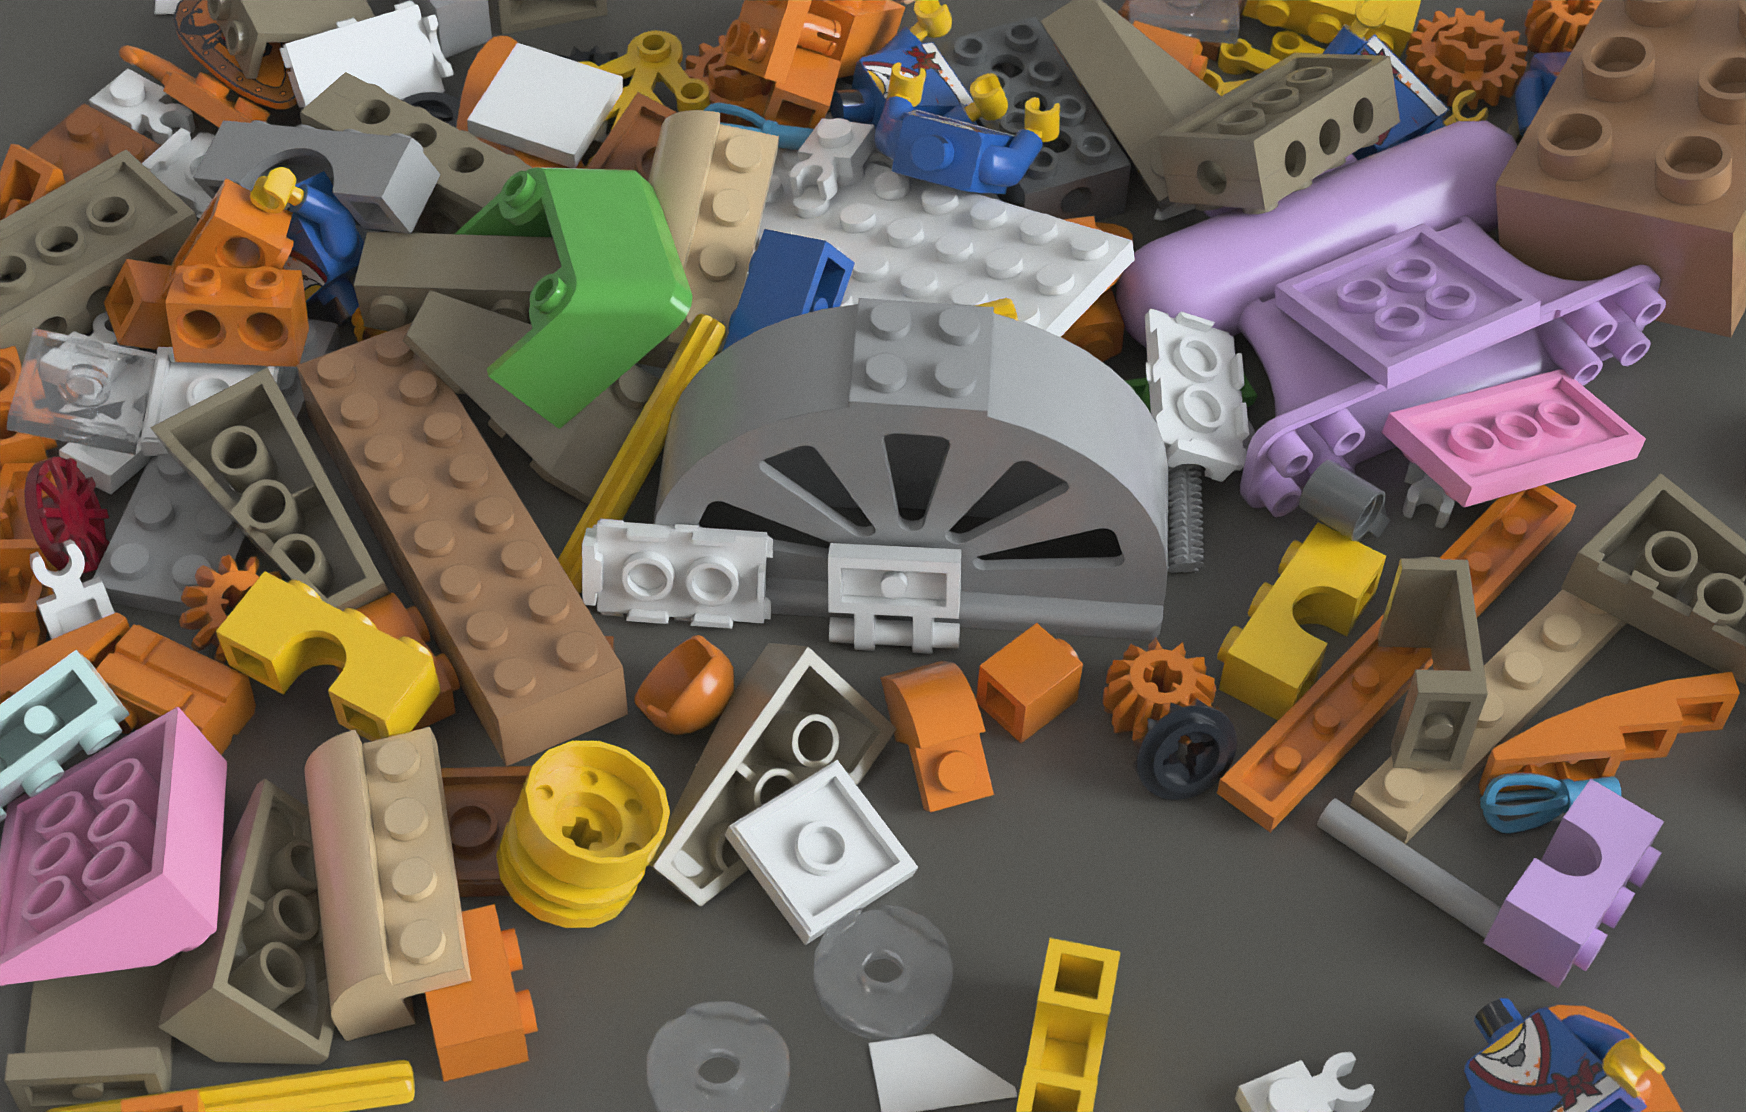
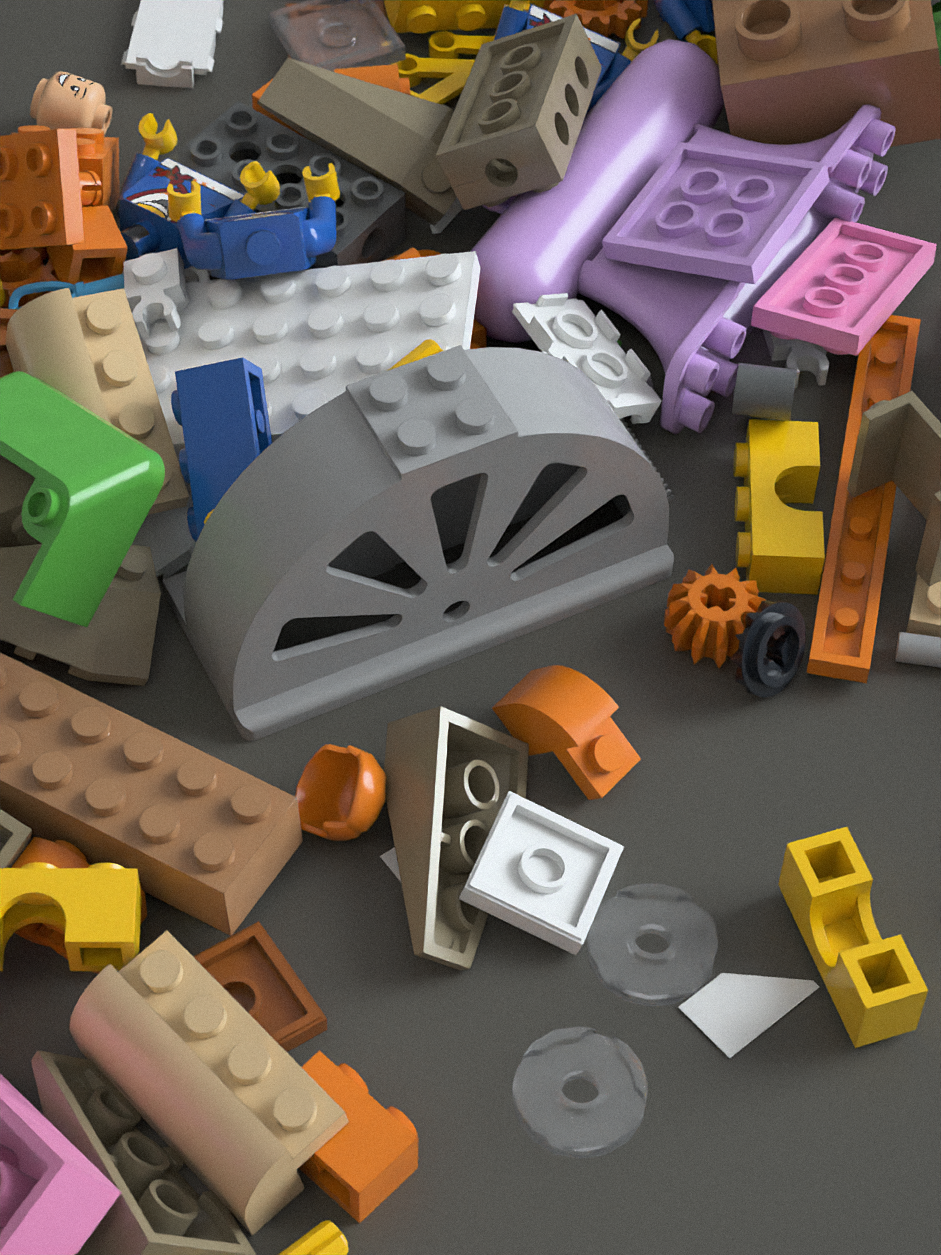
camera: 30 degrees left, 0 degrees up
yellow wheel [496,741,670,928] -> none
yellow axle [558,314,726,594] -> none
white piece [582,519,773,629] -> none
white plate [828,543,961,654] -> none
orange brick [976,623,1083,743] -> none

